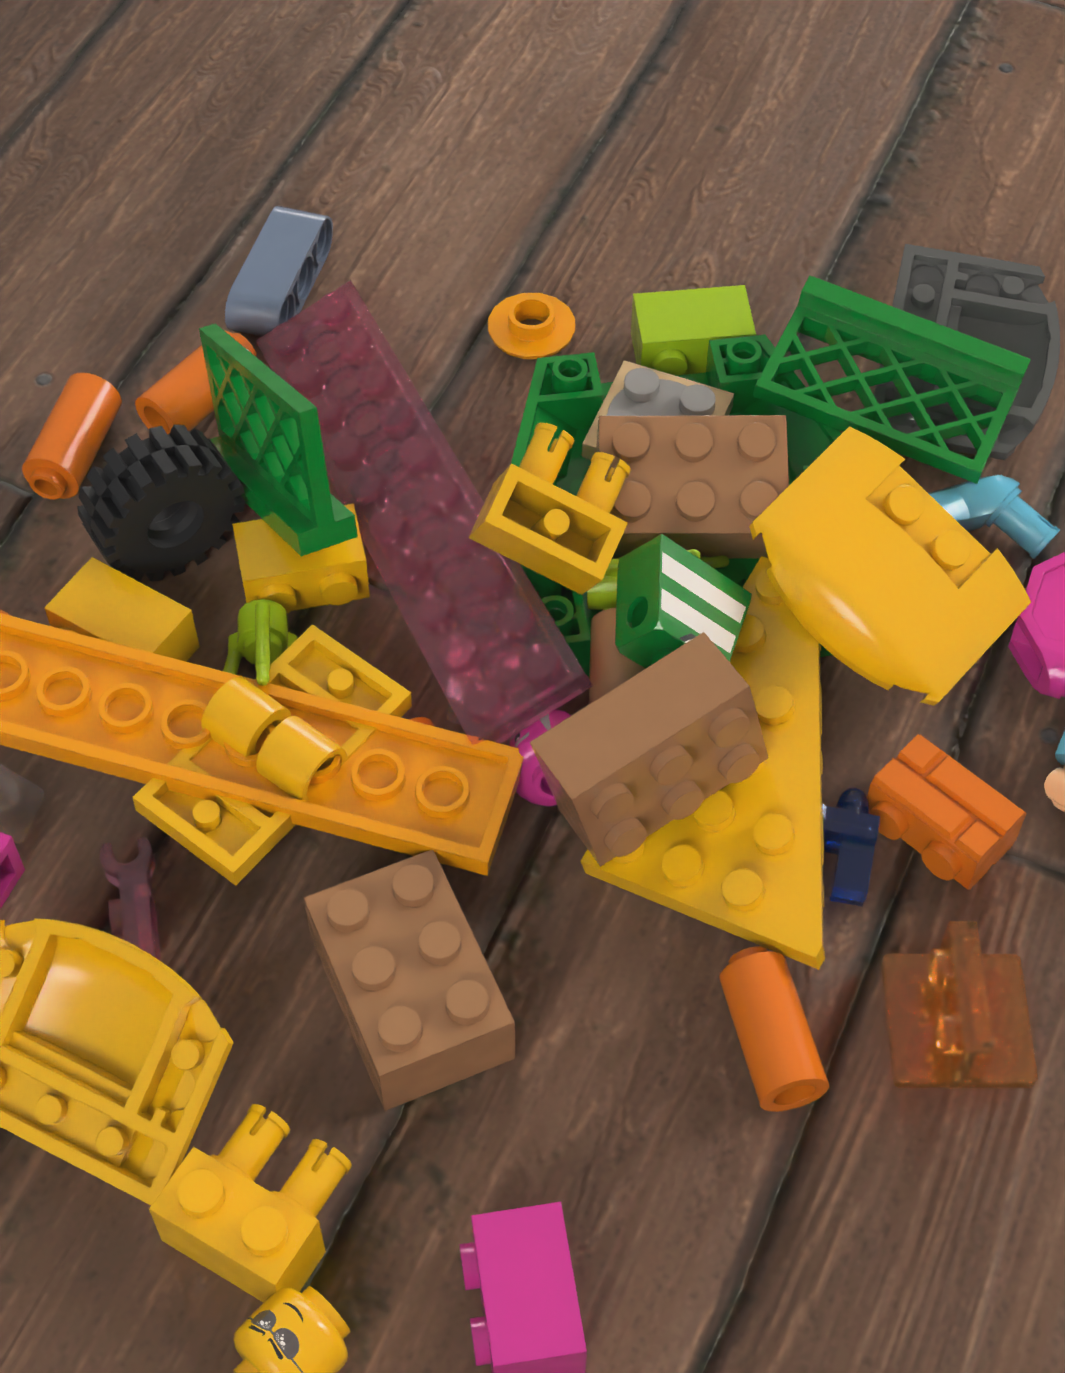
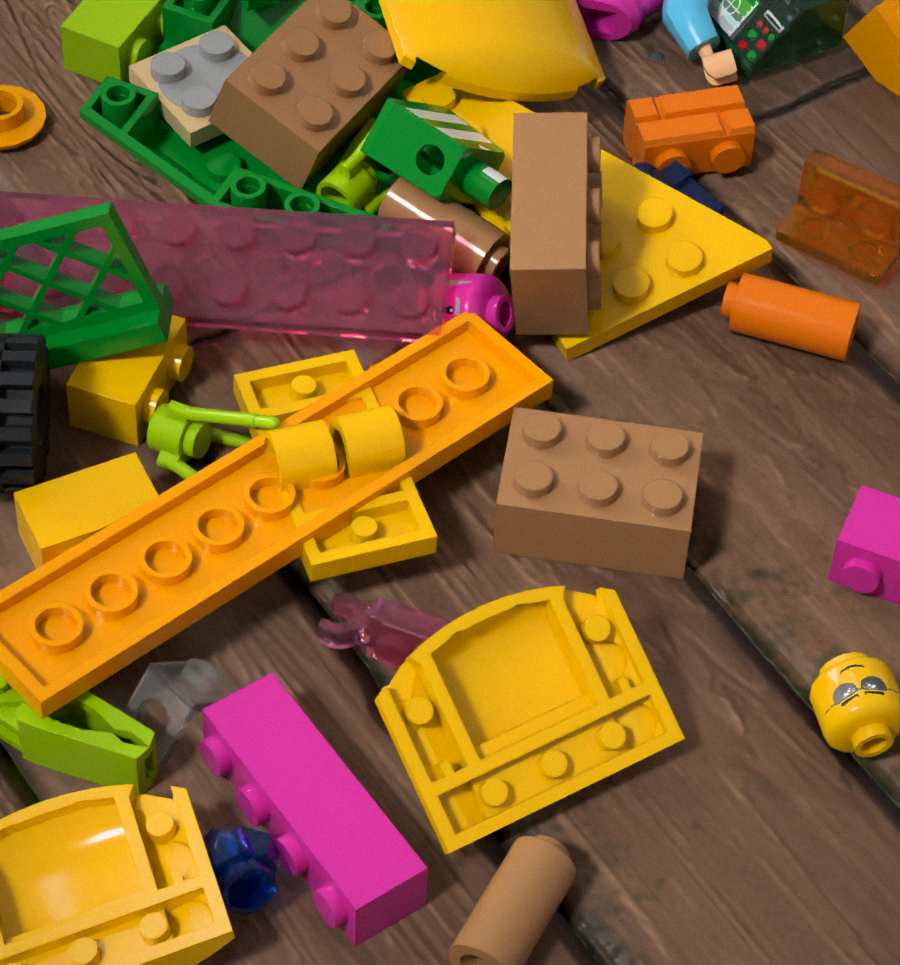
camera: 60 degrees left, 5 degrees down
yellow brick [149,1104,352,1303] -> none
yellow brick [468,423,631,595] -> none

